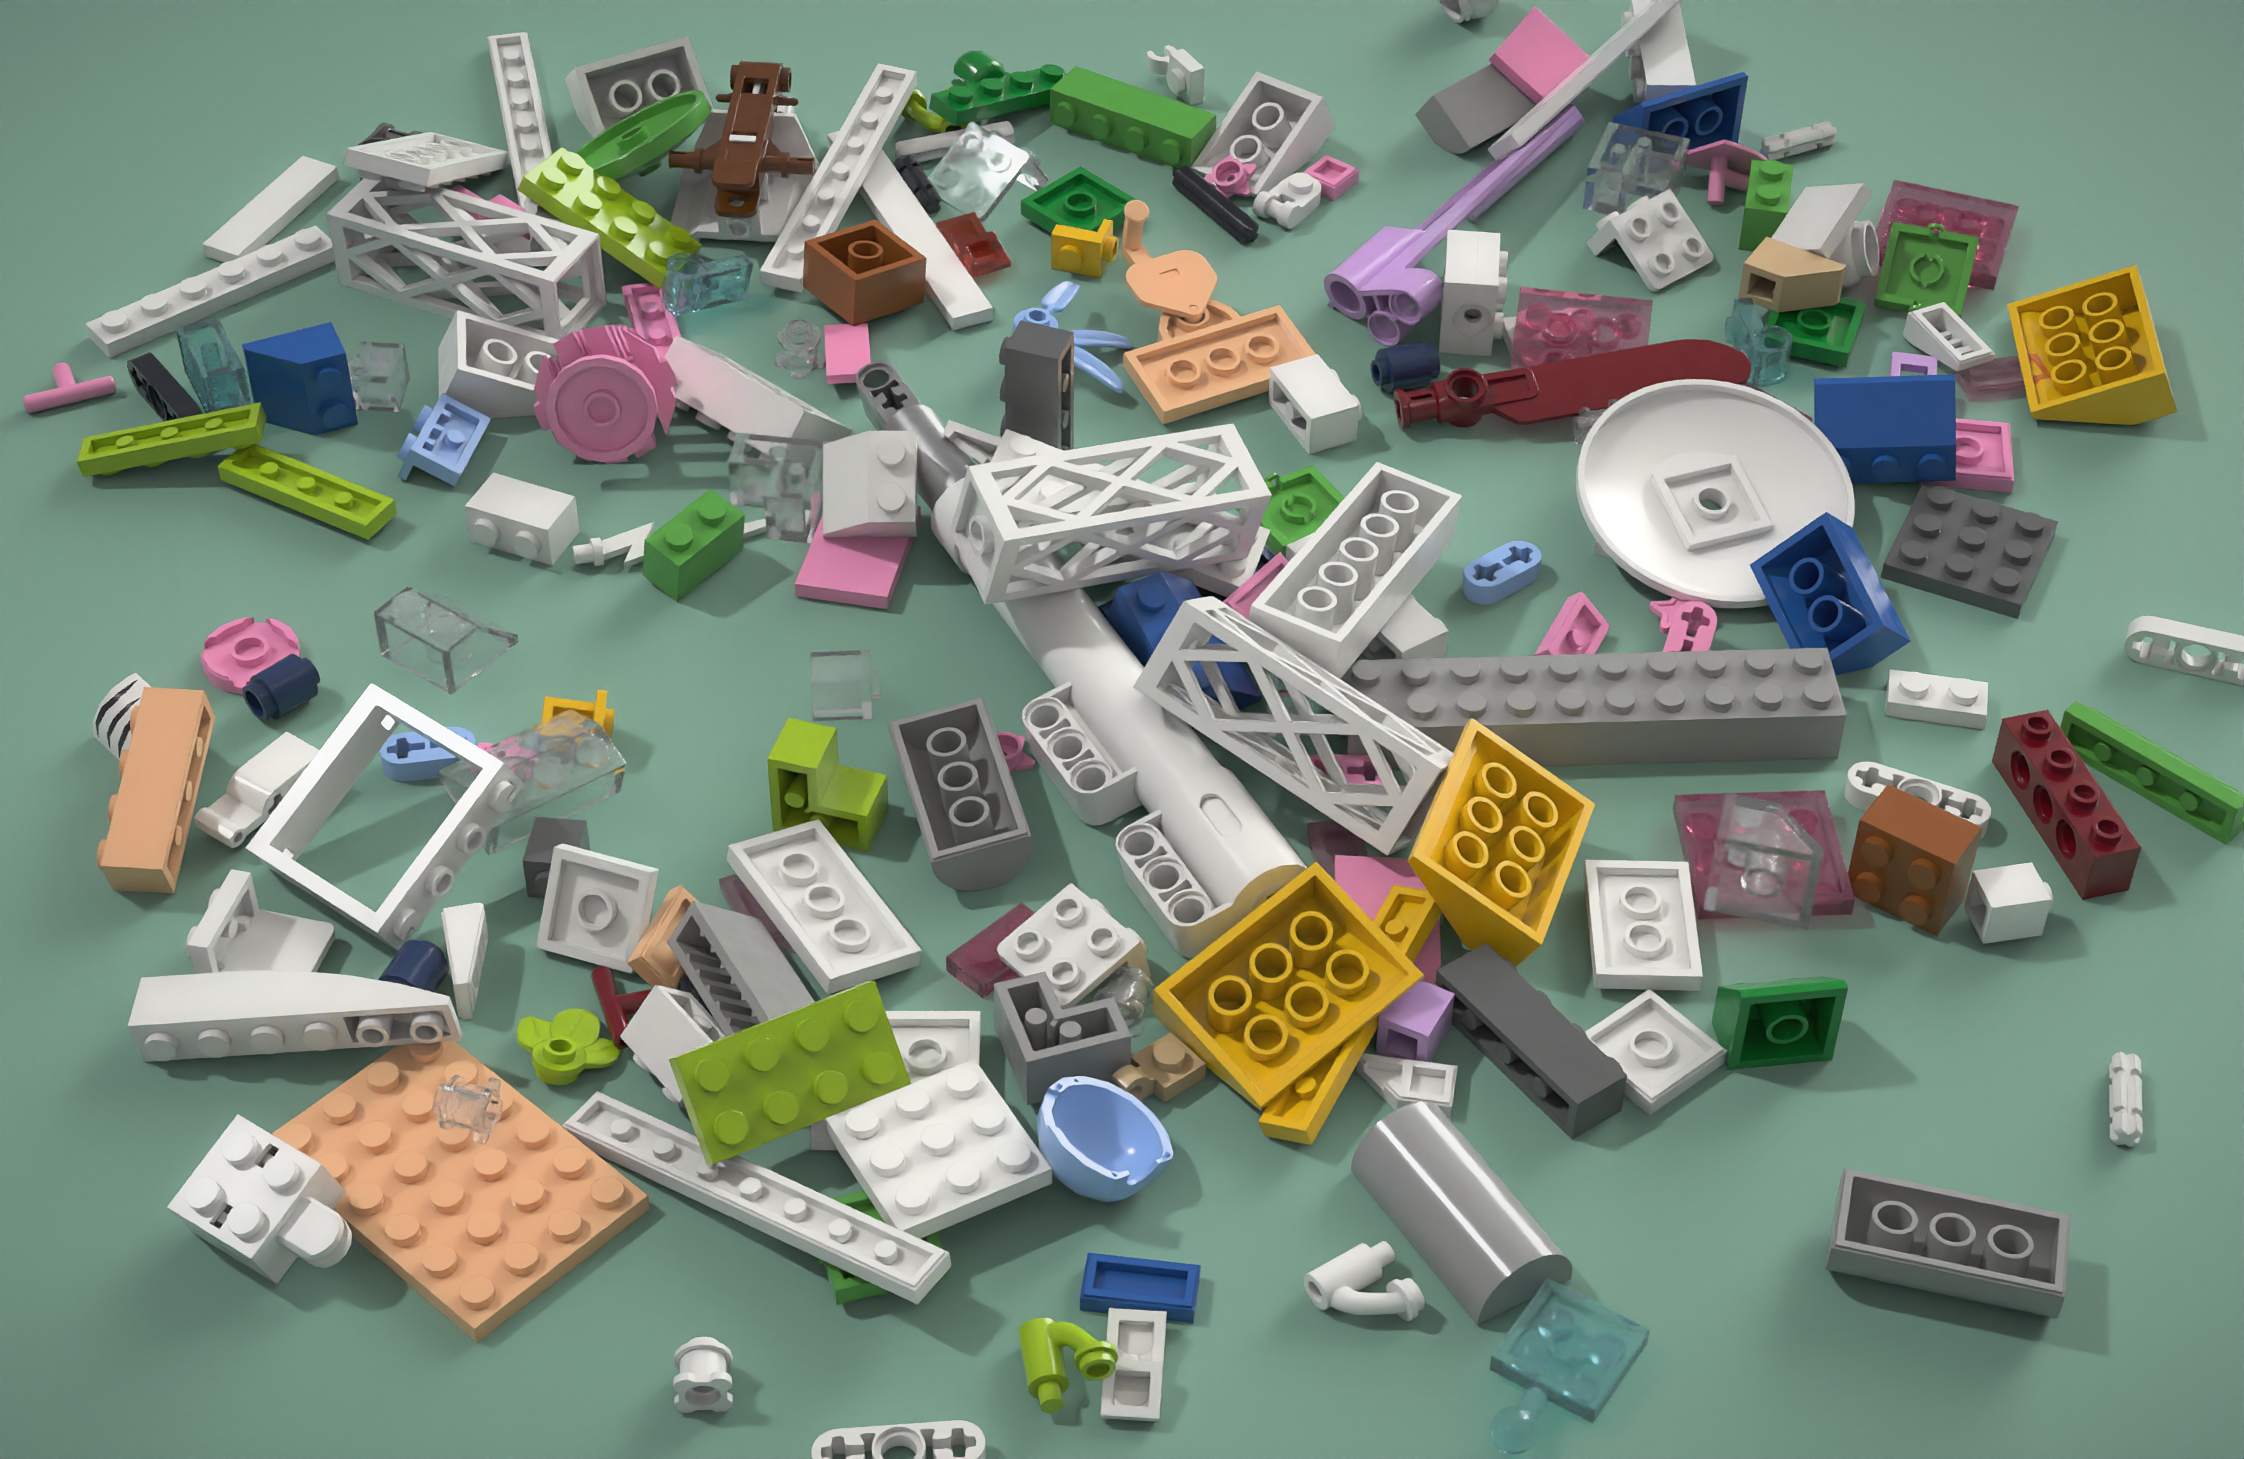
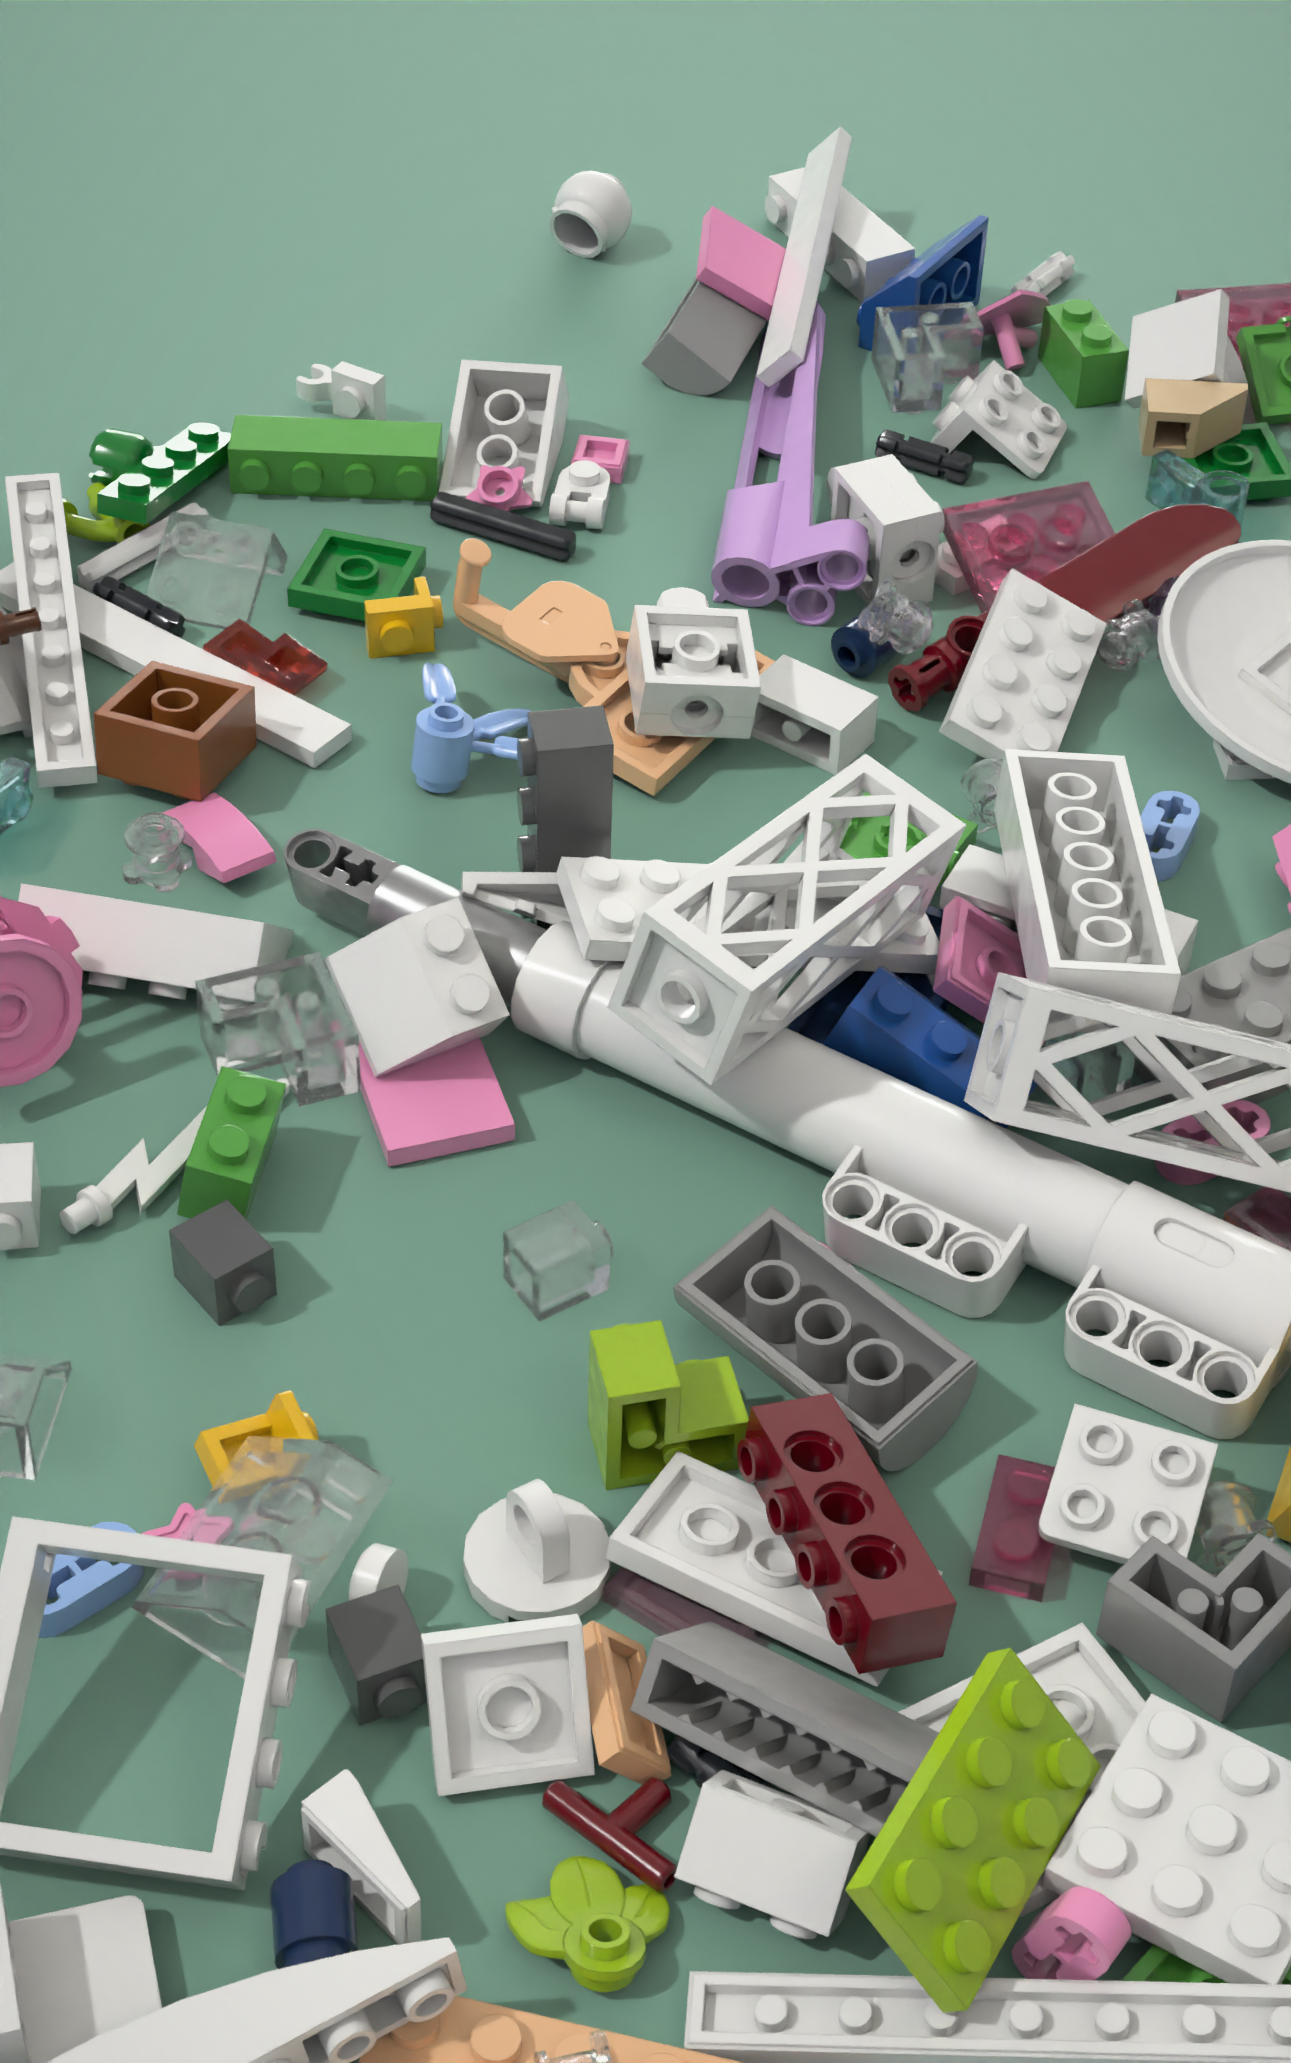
camera: 30 degrees left, 0 degrees up
none -> dark grey brick [169,1200,277,1326]
none -> white tile [349,1543,409,1601]
none -> white tile [463,1478,611,1623]
none -> white brick [626,587,761,739]
none -> dark red brick [737,1393,957,1674]
none -> clear brick [858,581,933,654]
none -> black axle [875,429,974,484]
none -> white plate [939,568,1107,768]
none -> bright pink beam [1011,1886,1132,1980]

